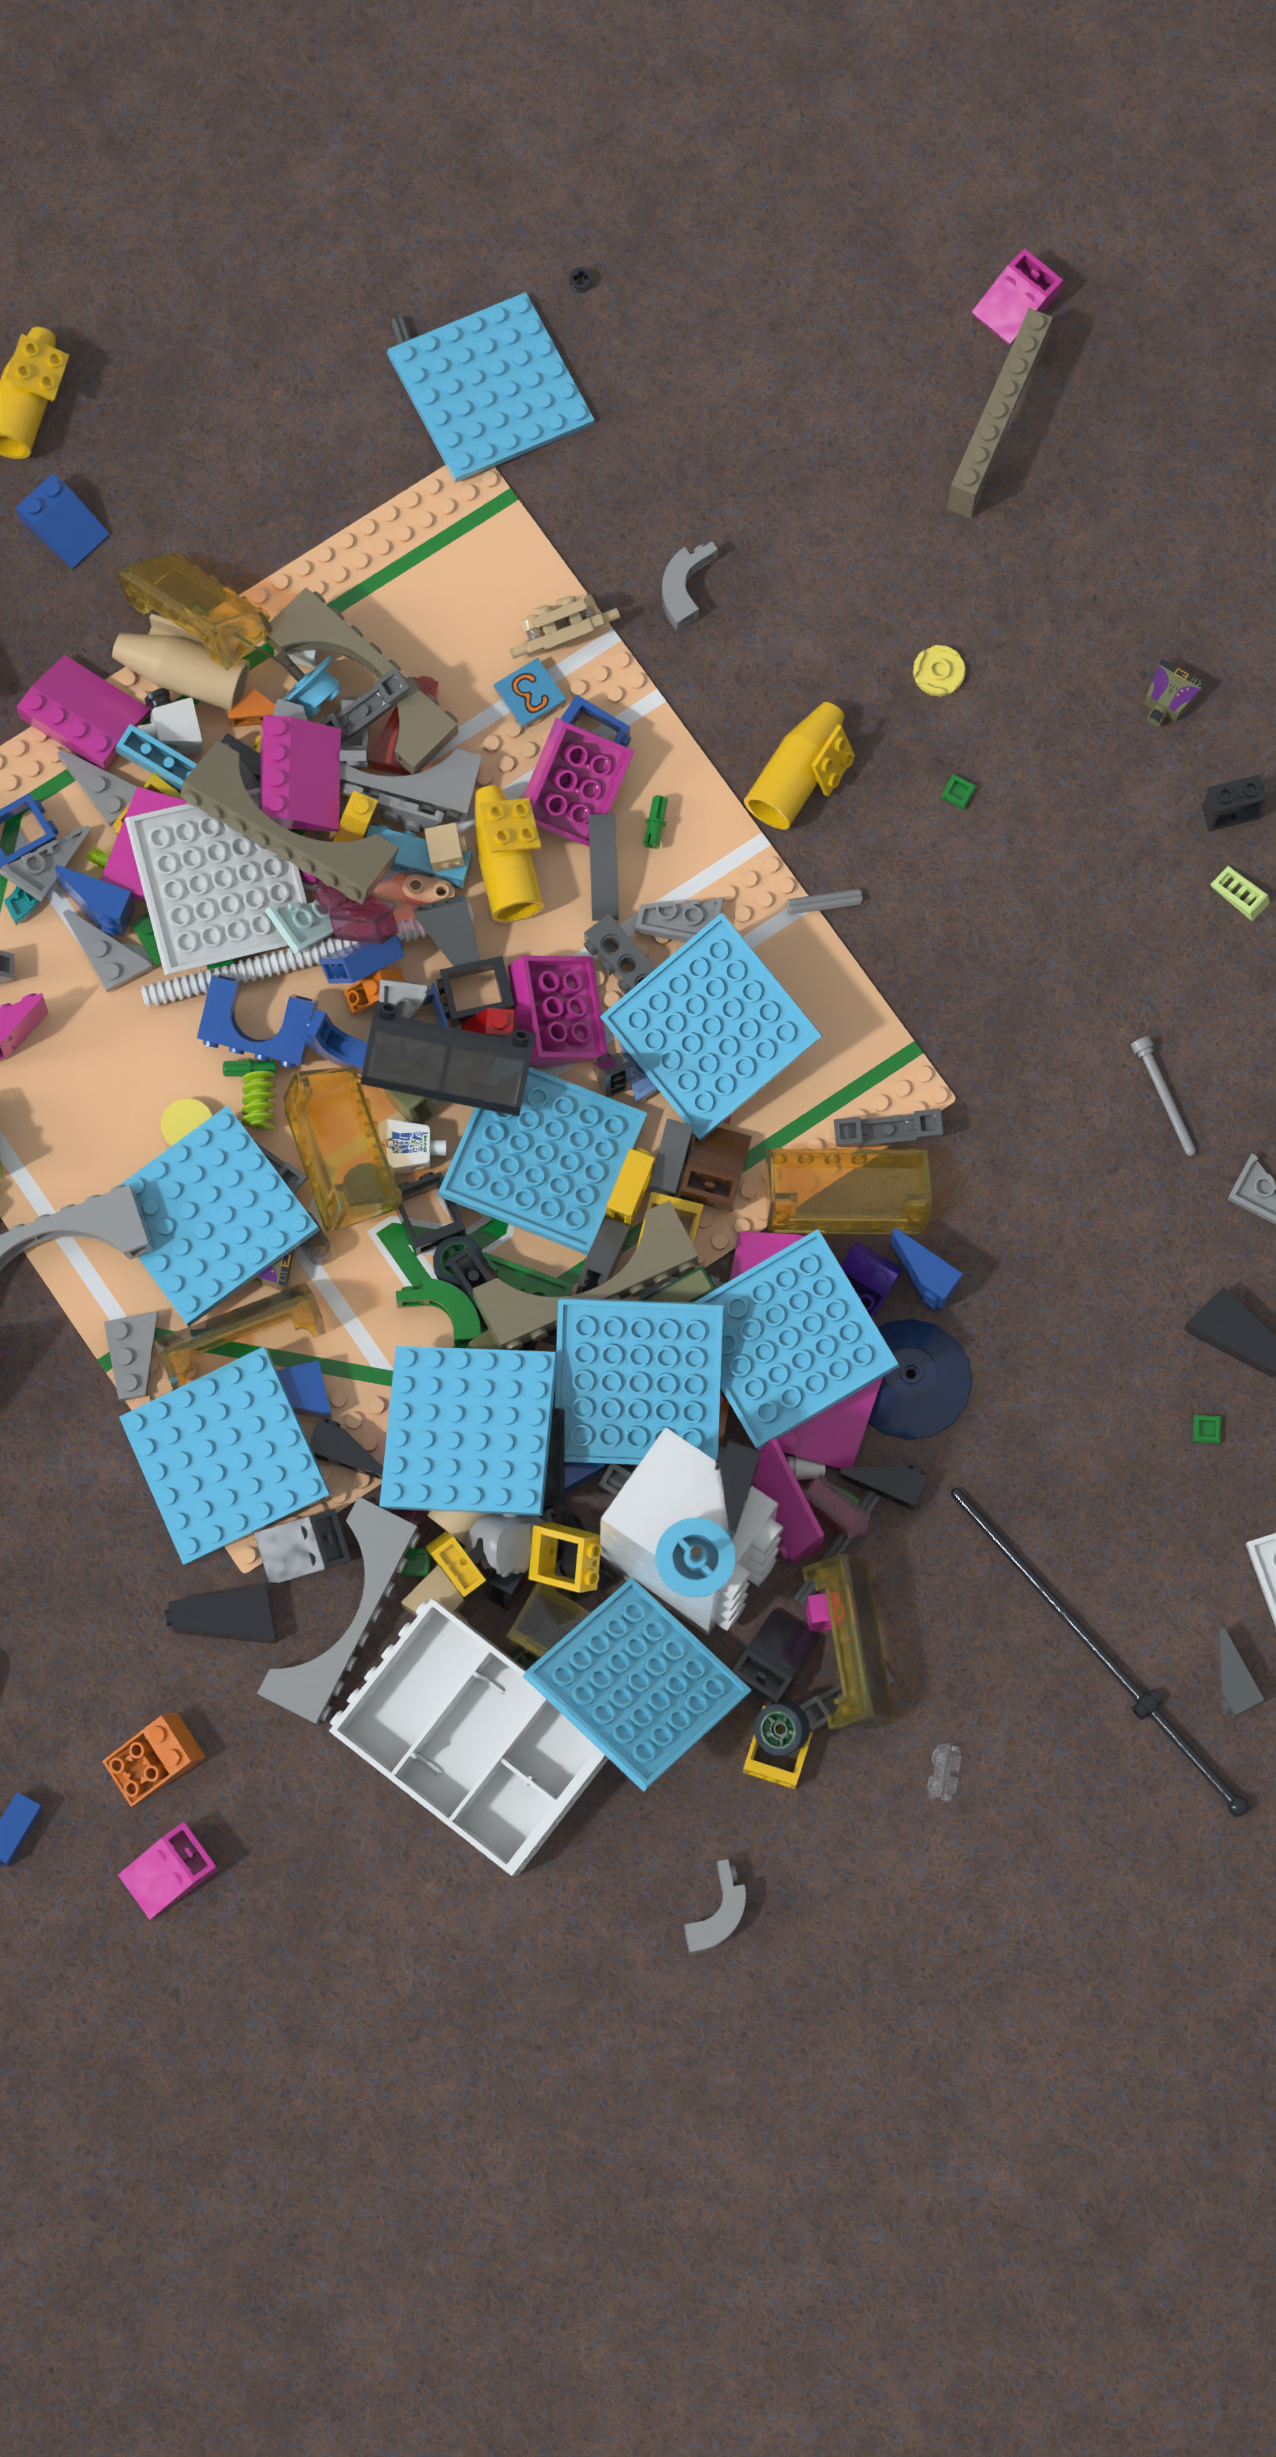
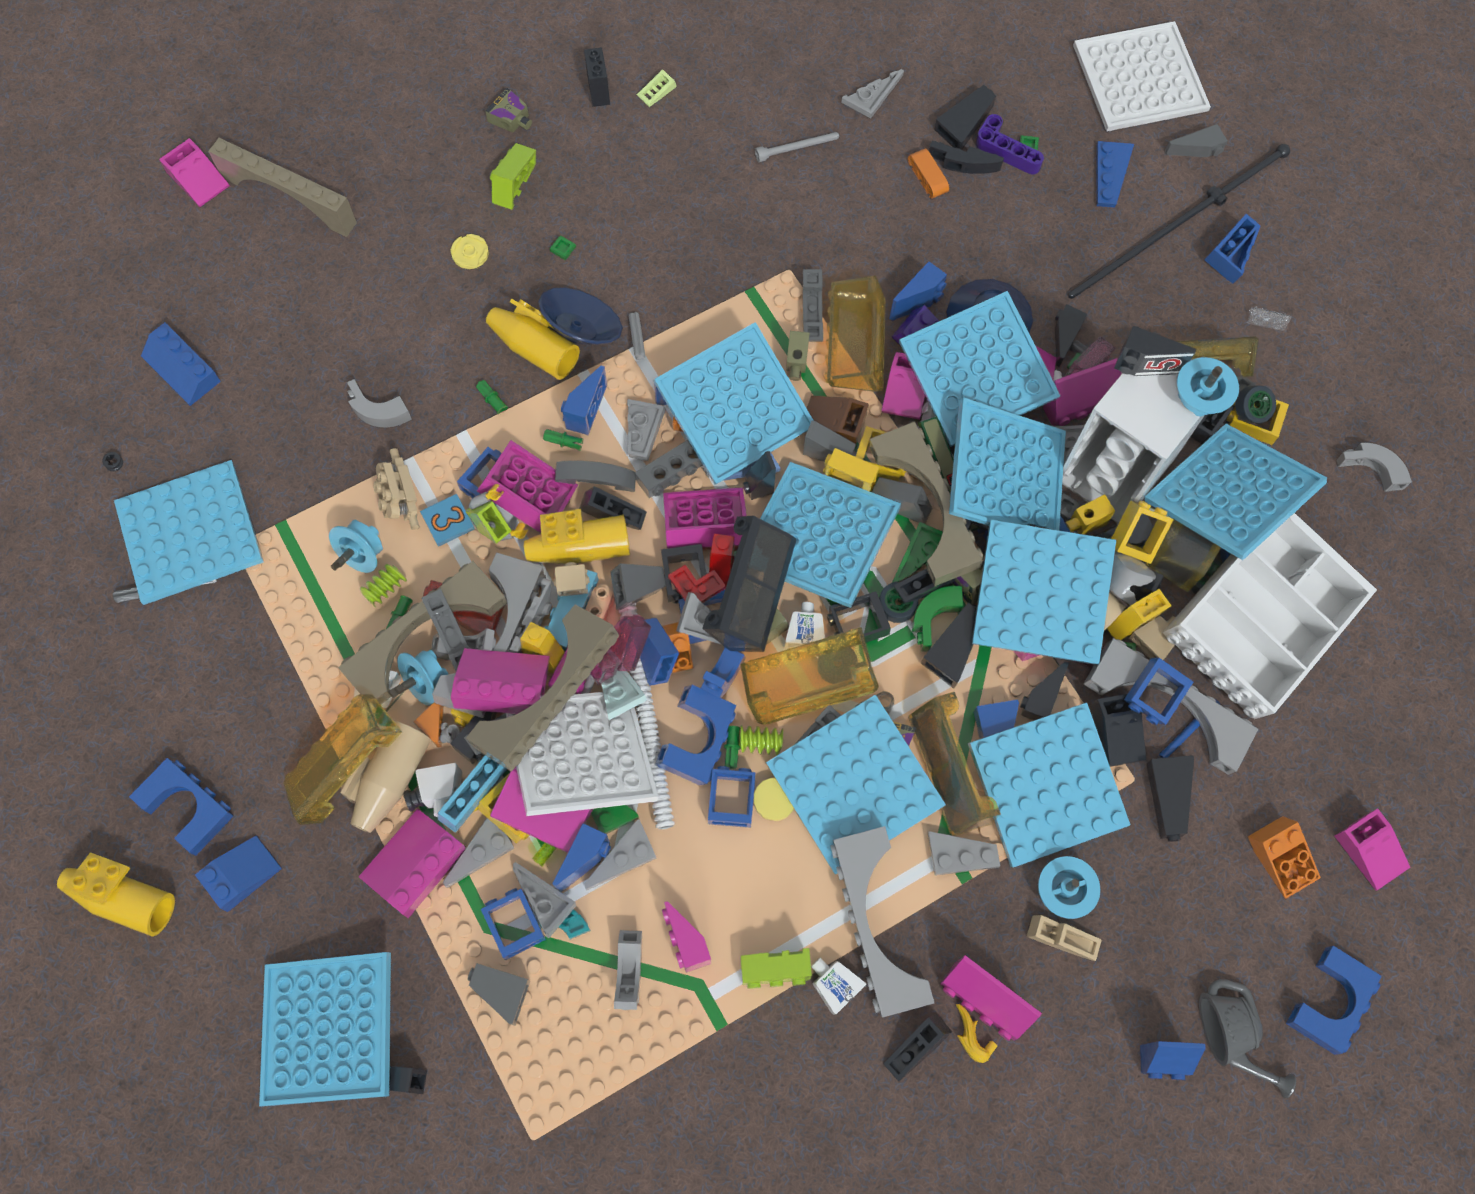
camera: 85 degrees left, 5 degrees down
none -> blue arch [129,758,234,856]
none -> blue slope [141,322,221,406]
none -> medium azure piece [329,520,383,573]
none -> lime piece [360,564,407,608]
none -> green axle [385,595,413,630]
none -> light grey plate [439,722,460,743]
none -> torso [466,484,528,544]
none -> green axle [476,380,508,414]
none -> lime wedge [490,143,536,210]
none -> dark blue dish [538,287,623,345]
none -> blue slope [561,366,607,436]
none -> black slope [579,486,647,530]
none -> red plate [668,565,726,603]
none -> blue window [708,766,756,828]
none -> olive torso [786,331,810,381]
none -> orange beam [908,148,949,199]
none -> black slope [921,603,977,689]
none -> black slope [929,140,1004,174]
none -> dark purple beam [975,114,1044,175]
none -> tan slope [1027,915,1102,961]
none -> medium azure piece [1038,856,1100,919]
none -> yellow torso [1065,494,1115,535]
none -> blue wing [1097,141,1134,208]
none -> blue window [1124,658,1193,725]
none -> blue bar [1159,699,1220,758]
none -> blue wedge [1204,214,1260,284]

